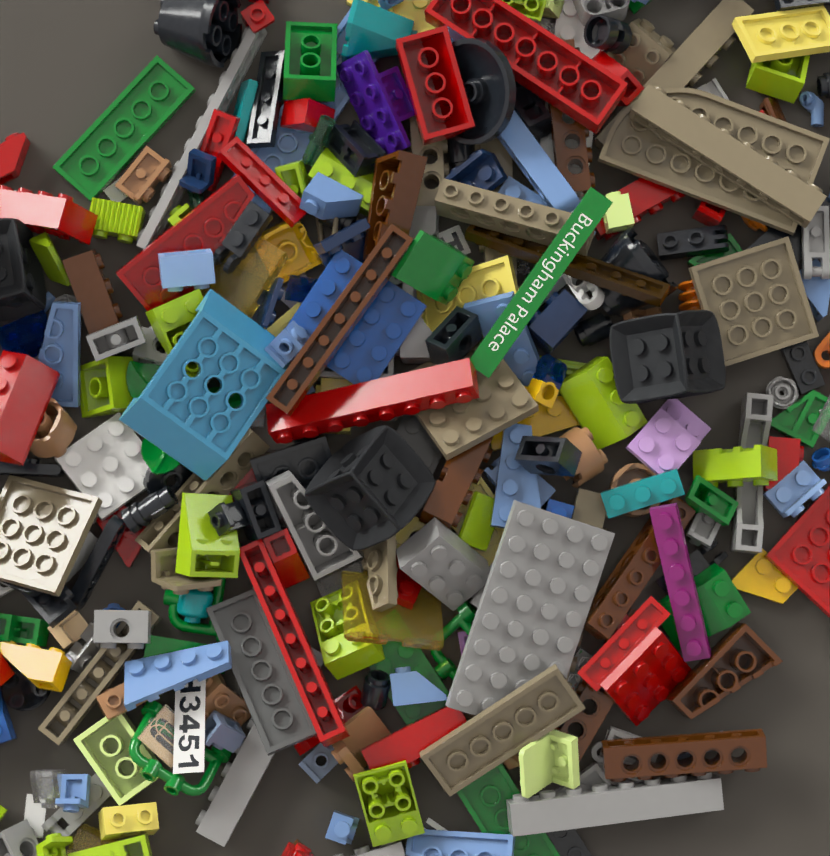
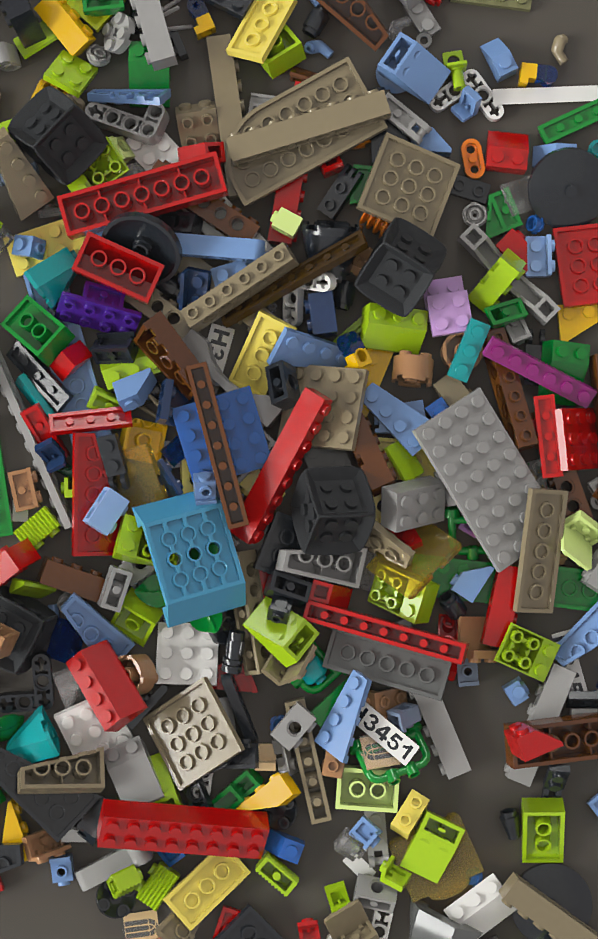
camera: 45 degrees left, 5 degrees up
clear green axle [302,115,336,166] -> none
green slope [391,230,475,305] -> none
green tile [470,187,613,378] -> none
black brick [515,436,582,477] -> none
black wheel [584,14,632,54] -> none

